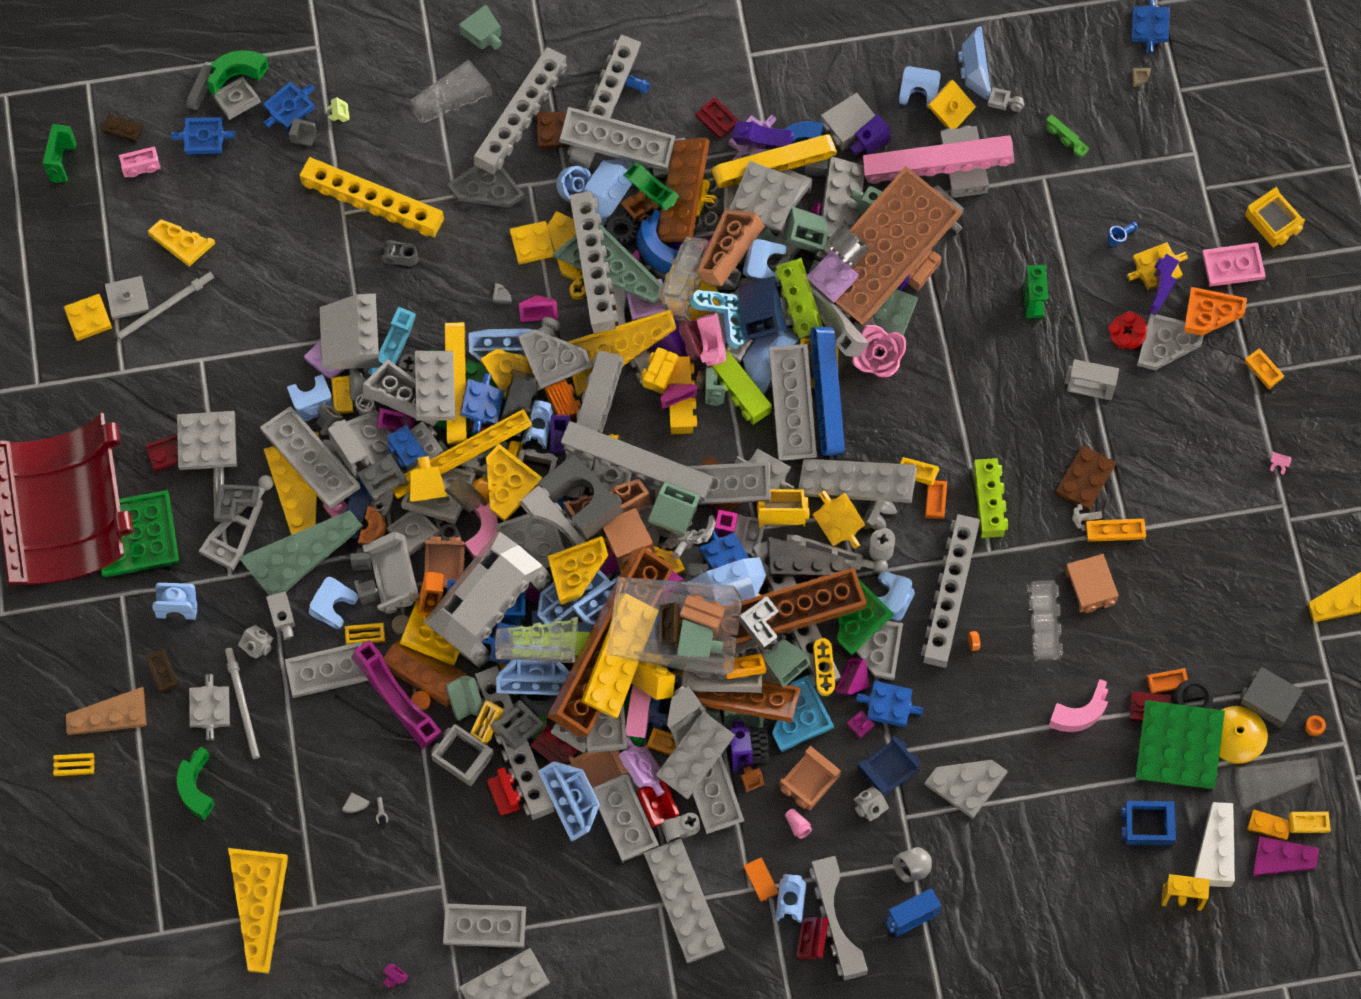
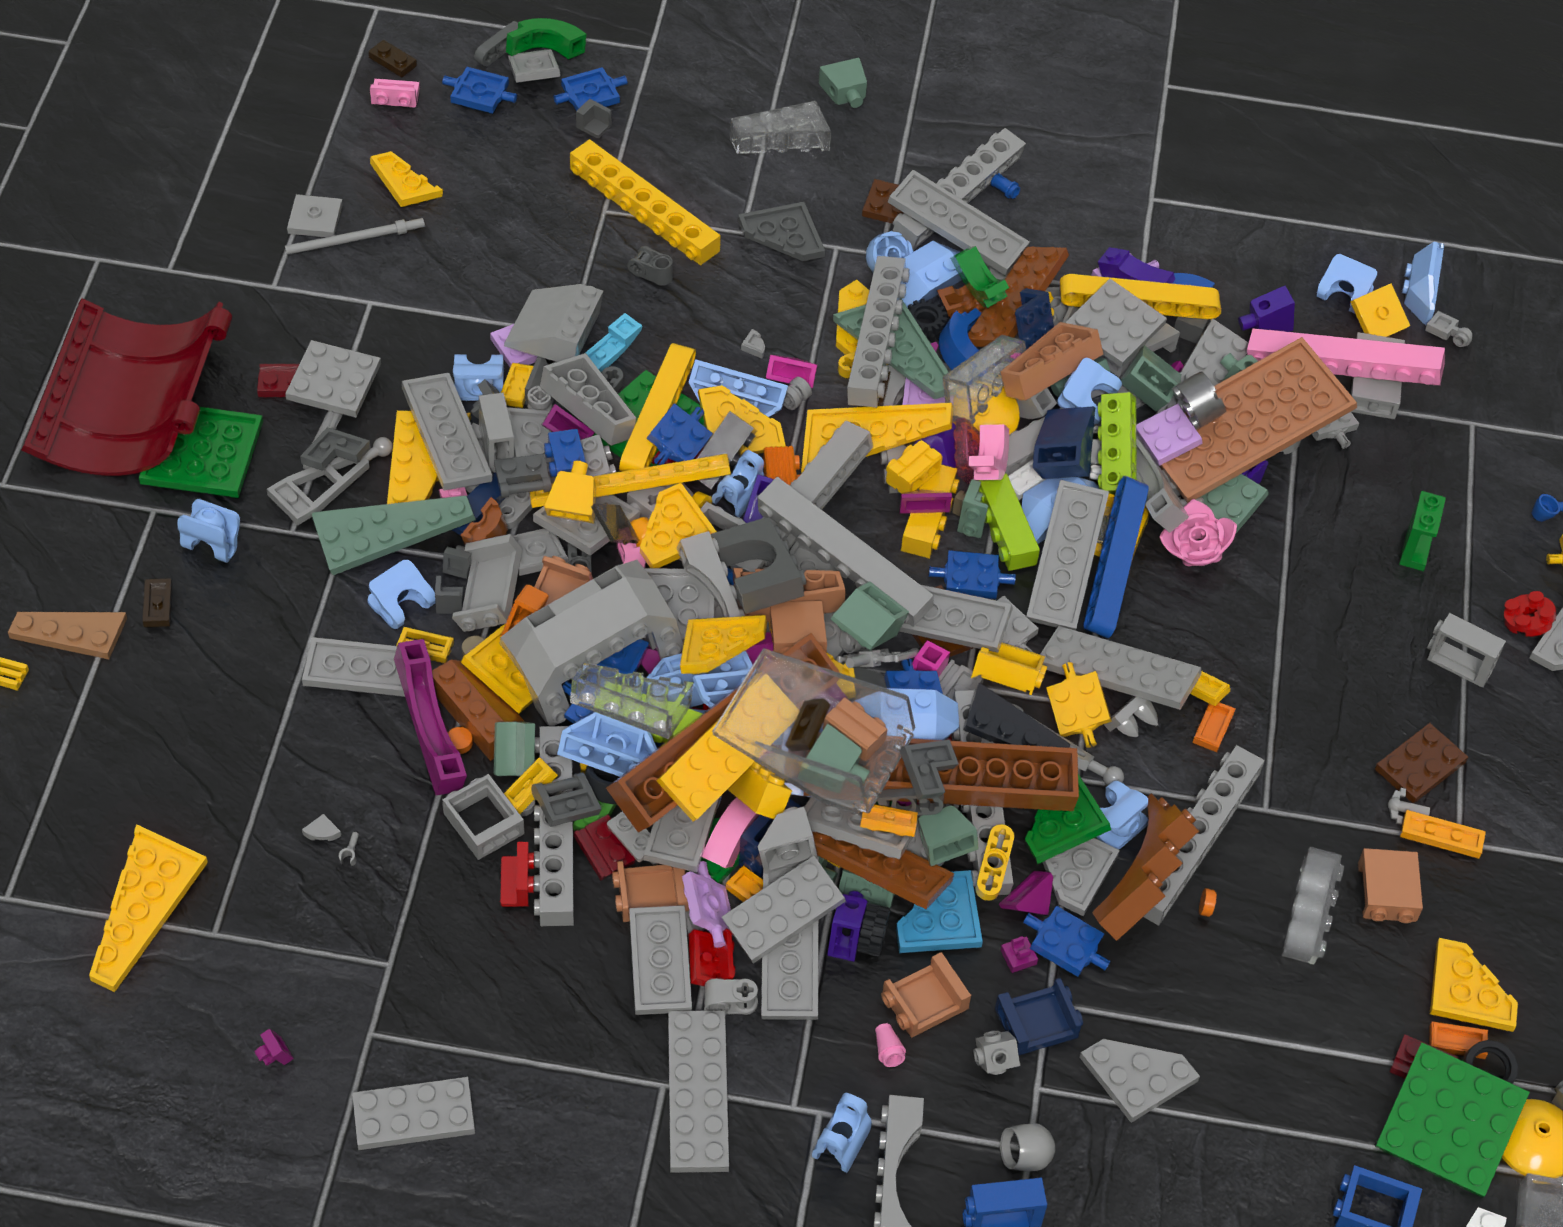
camera: 15 degrees right, 15 degrees down
green panel [43,124,77,183] -> none
yellow plate [64,294,112,341] -> none
green arch [177,747,215,821] -> none
light grey plate [189,674,230,740] -> none
light grey bar [225,648,260,759] -> none
light grey brick [238,625,273,659] -> none
light grey torso [267,592,295,640] -> none
yellowish green tile [327,97,349,122] -> none
light grey plate [415,351,455,421] -> none
light grey plate [443,904,526,948] -> none
light grey brick [474,47,567,175] -> none
yellow plate [510,221,554,264] -> none
light grey plate [518,329,593,389] -> none
light blue wedge [538,761,600,841] -> none
medium azure beam [689,290,746,348] -> none
dark red plate [695,97,739,140] -> none
dark orange tile [741,765,764,793] -> none
orange tile [743,857,779,902] -> none
dark red plate [796,917,829,959] -> none
light grey brick [821,93,875,150] -> none
light grey piece [869,528,895,561] -> none
nougat brick [908,250,941,291] -> none
lime brick [973,458,1008,538] -> none
bright green hinge [1046,115,1089,158] -> none
bright pink arch [1048,679,1108,732] -> none
none -> blue plate [929,551,1015,599]
none -> dark blue bracket [1015,288,1054,353]
none -> dark orange arch [1092,793,1199,941]
none -> yellow plate [1430,938,1518,1032]

